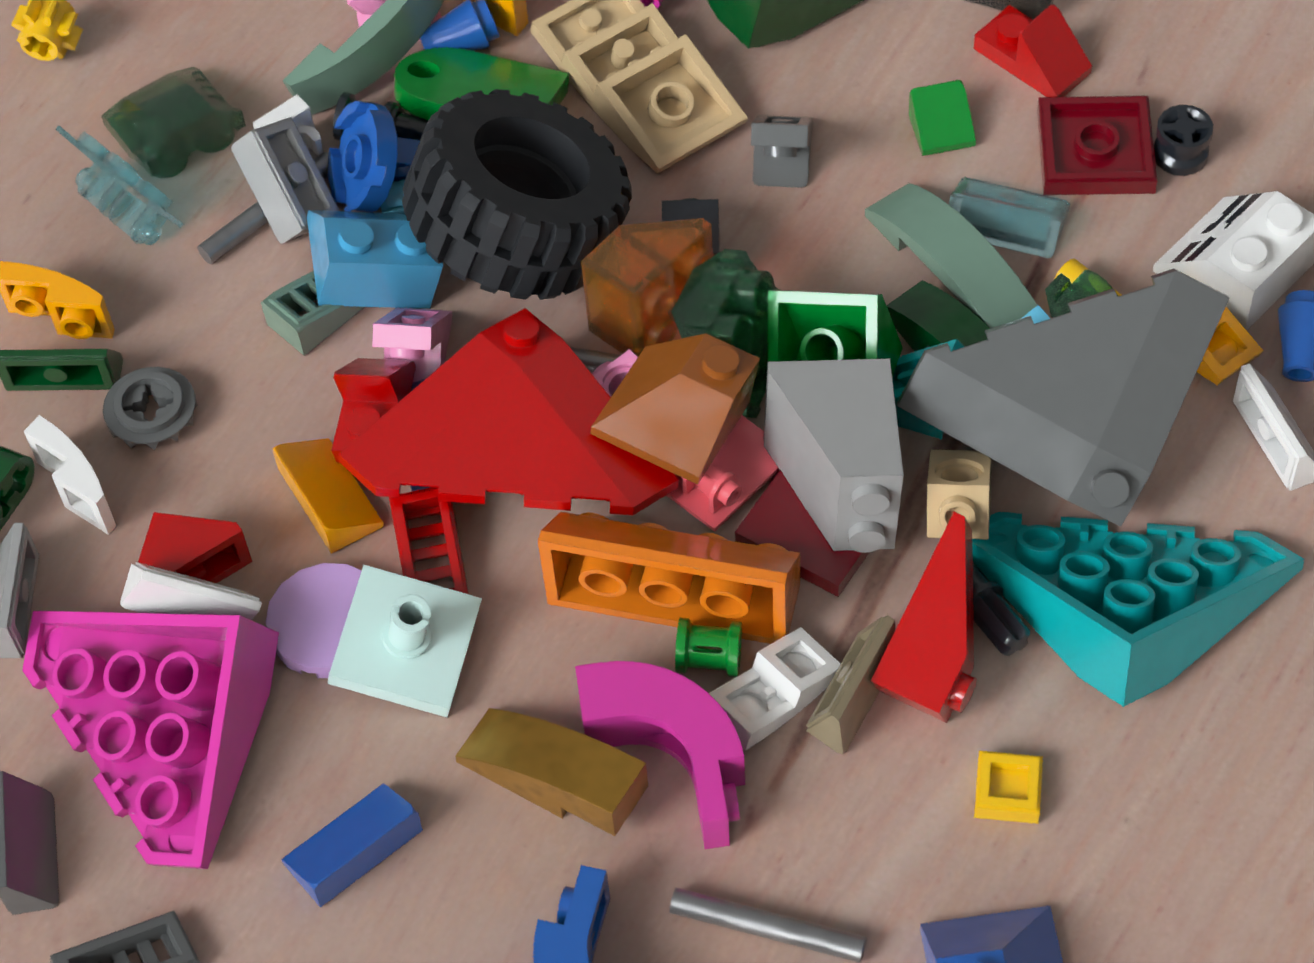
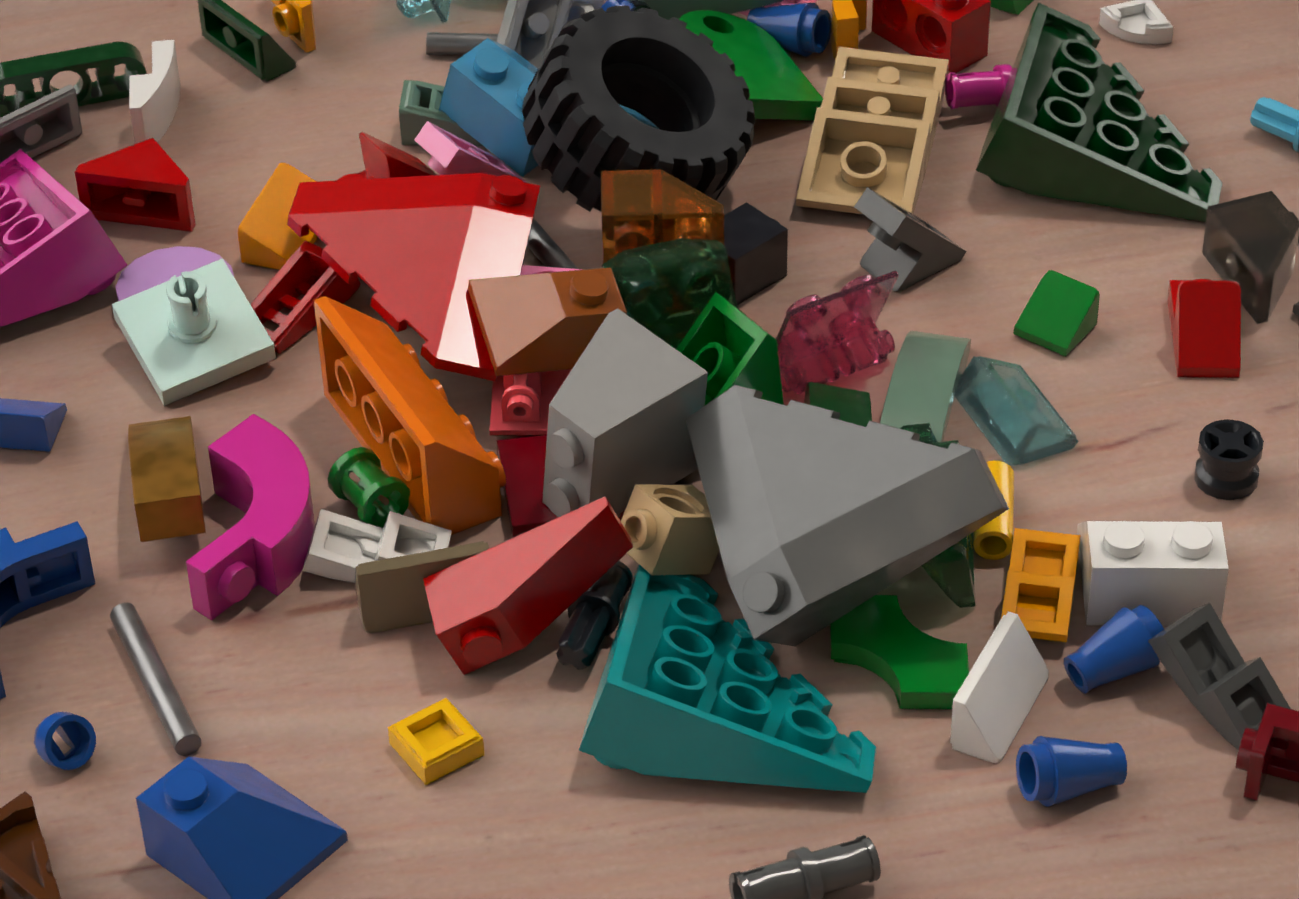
camera: 45 degrees right, 15 degrees down
dark grey gear [103,367,198,450] -> none
white slope [120,562,262,620] -> none
dark red tile [1037,96,1157,195] -> none
none -> clear pink hinge [775,270,899,394]
none -> green tile [830,595,969,709]

